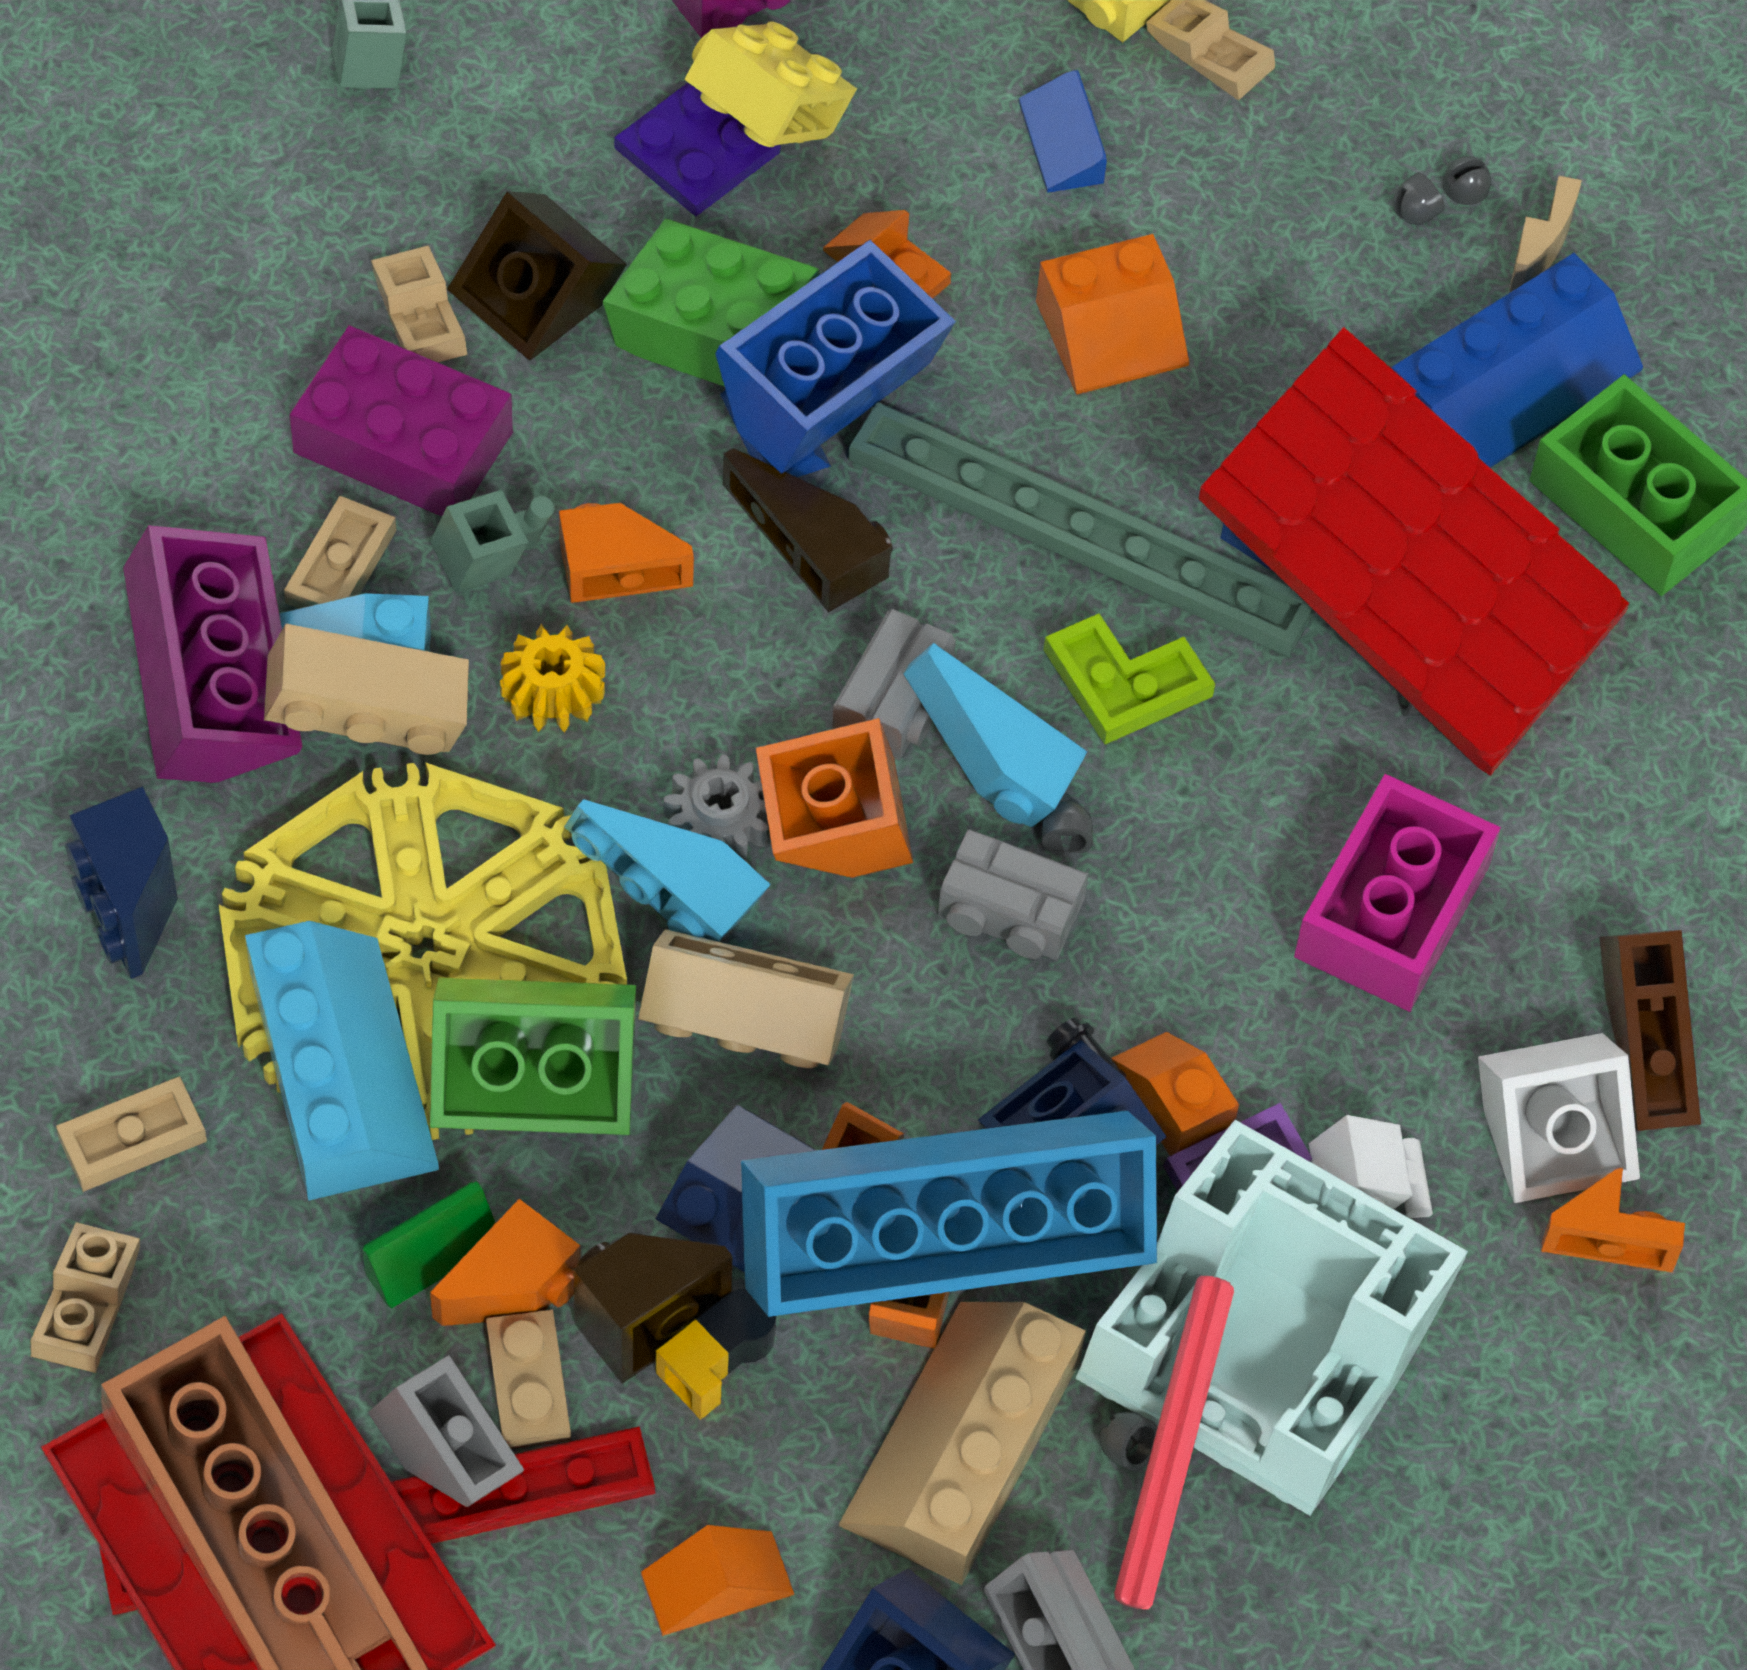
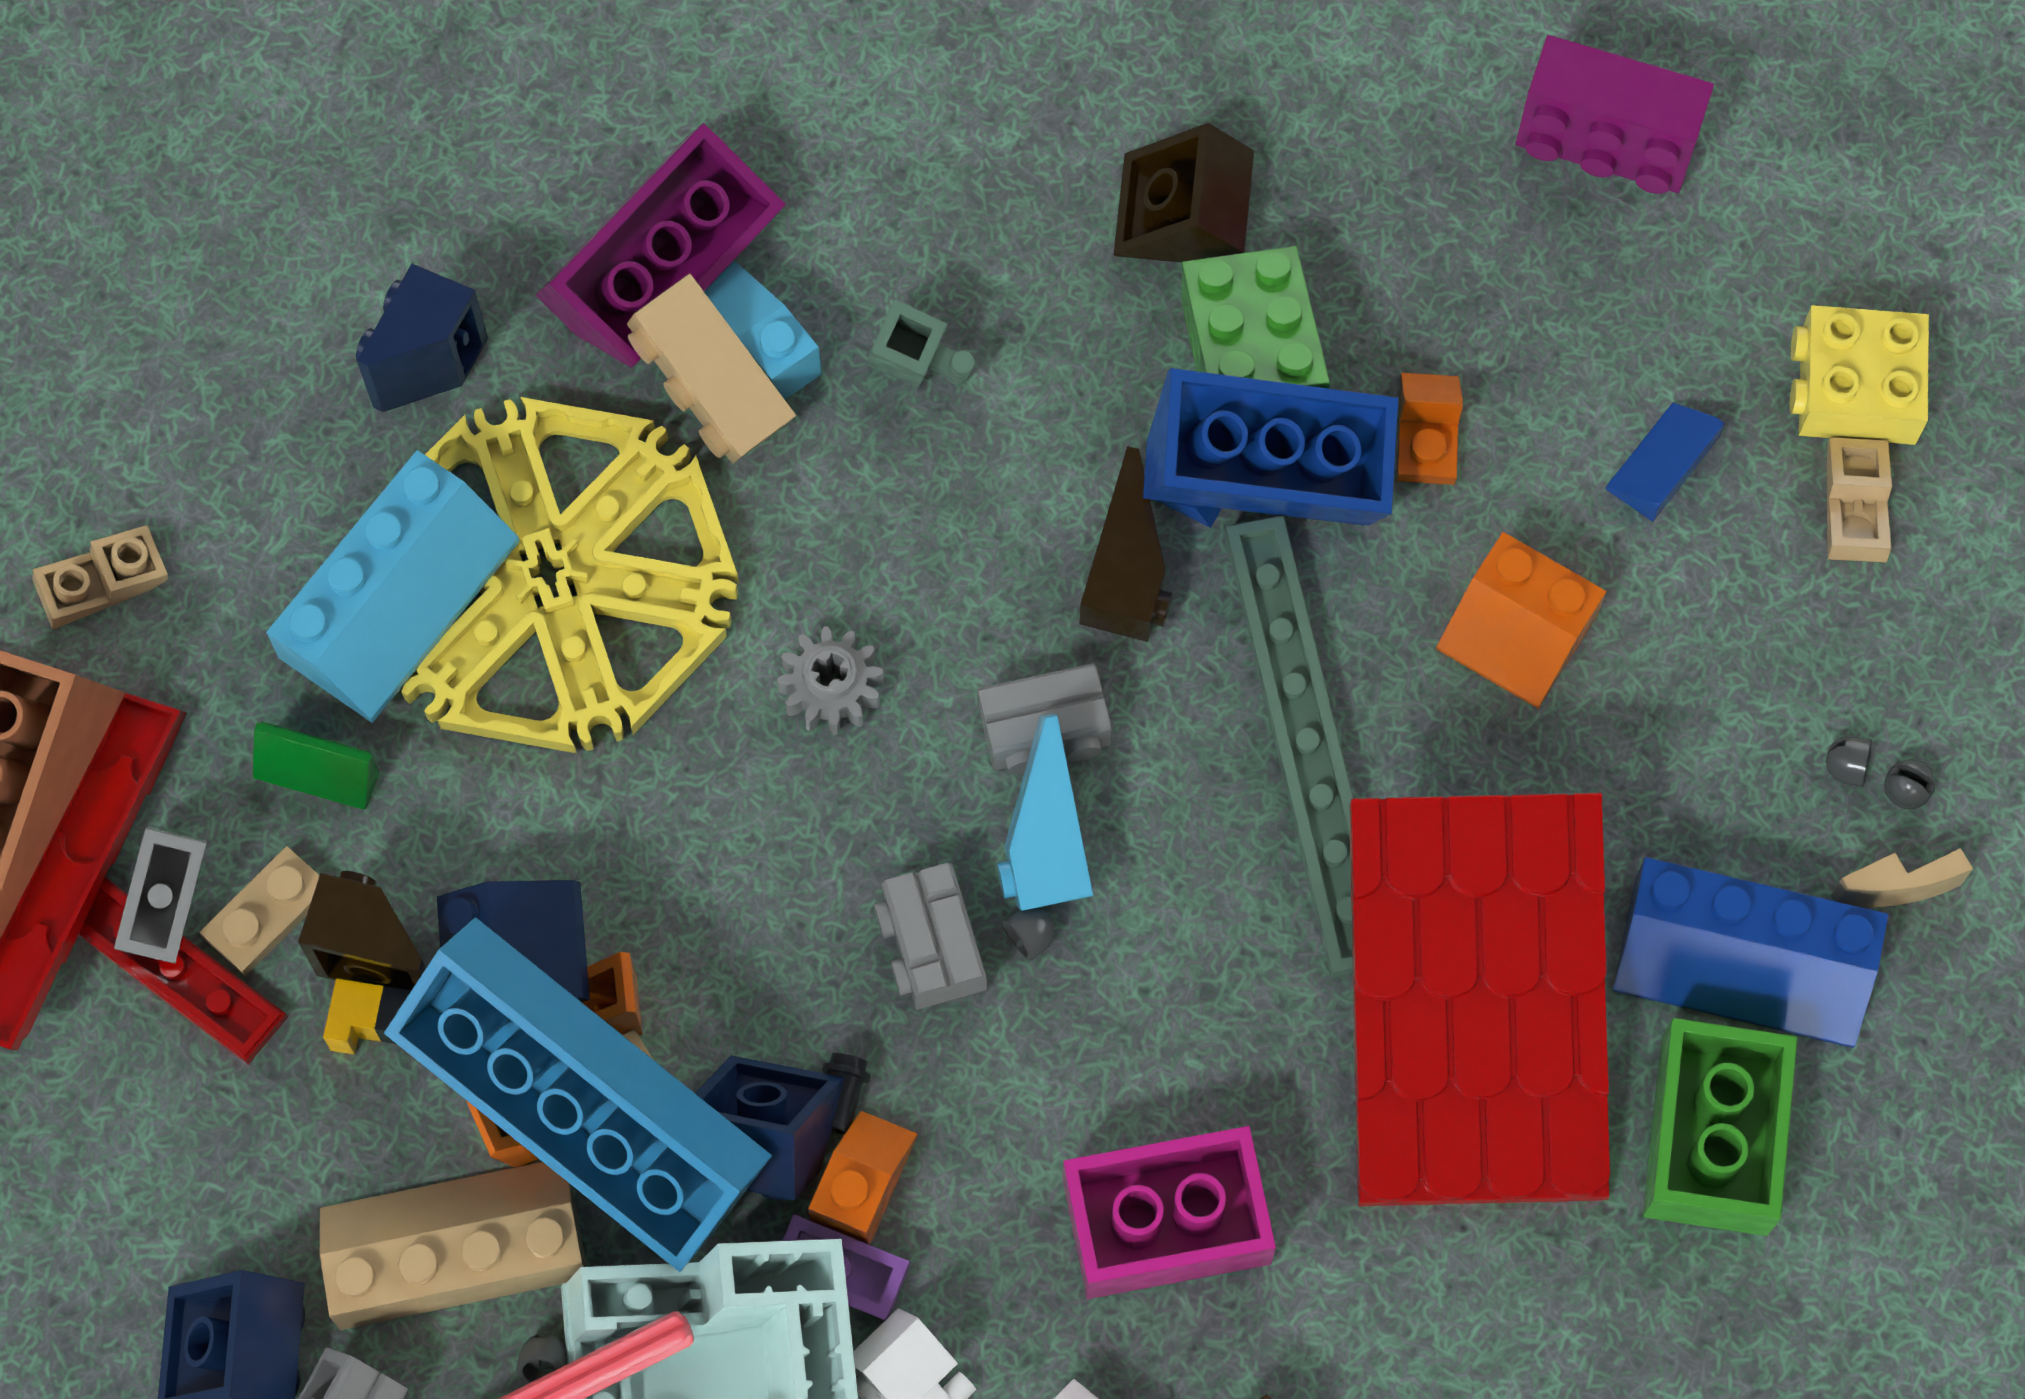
camera: 55 degrees right, 10 degrees up
tan plate [56,1076,207,1192] -> none
tan plate [284,496,396,609] -> none
magenta brick [289,325,513,517] -> none
tan slope [371,245,467,362] -> none
bright green slope [430,978,636,1135] -> none
orange slope [430,1199,581,1326] -> none
yellow gear [500,624,605,733] -> none
orange slope [559,503,694,603] -> none
medium azure slope [564,799,771,942] -> none
dark purple plate [614,83,781,217] -> none
tan brick [638,929,854,1068] -> none
orange slope [641,1525,794,1636] -> none
light yellow brick [684,22,857,147] -> none
orange slope [756,718,914,878] -> none
lime plate [1043,613,1215,745] -> none

